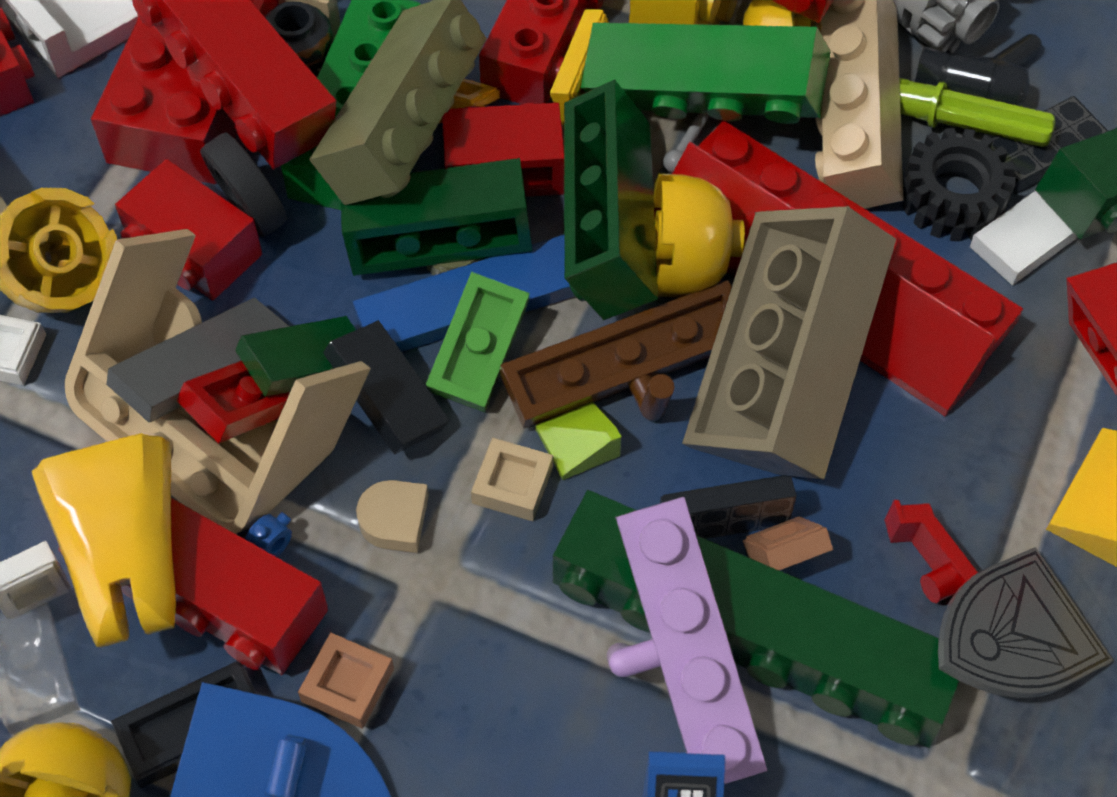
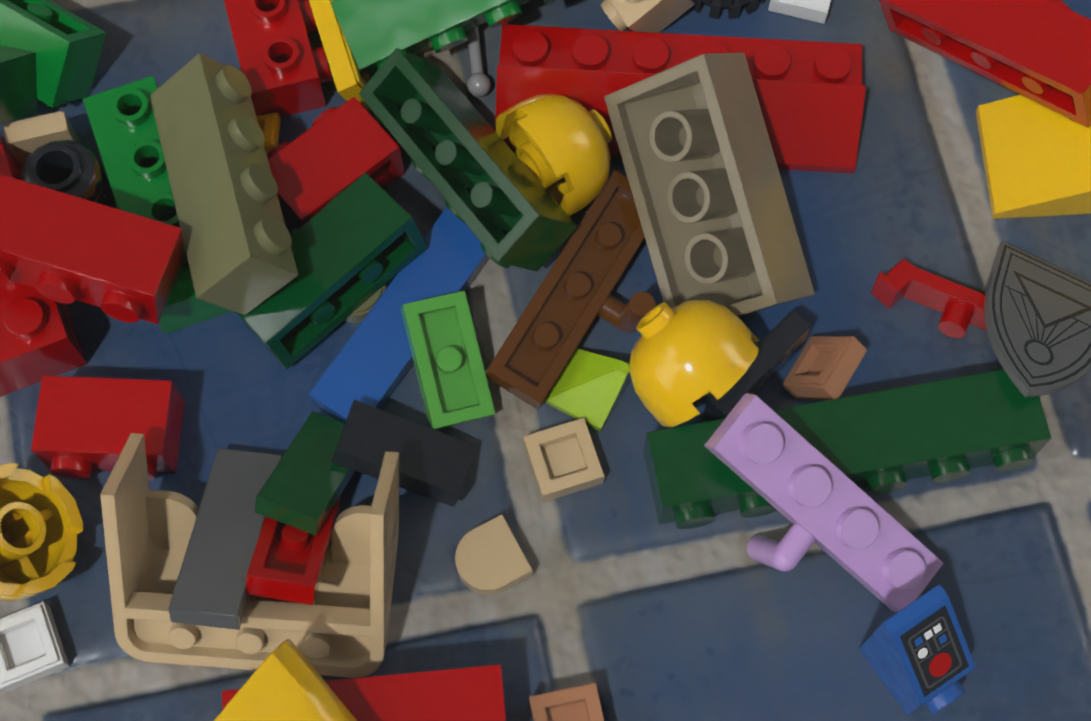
camera: 35 degrees left, 10 degrees up
black tyre [200,133,288,237] -> none
blue piece [245,512,292,557] -> none
none -> yellow cylinder [629,300,759,427]

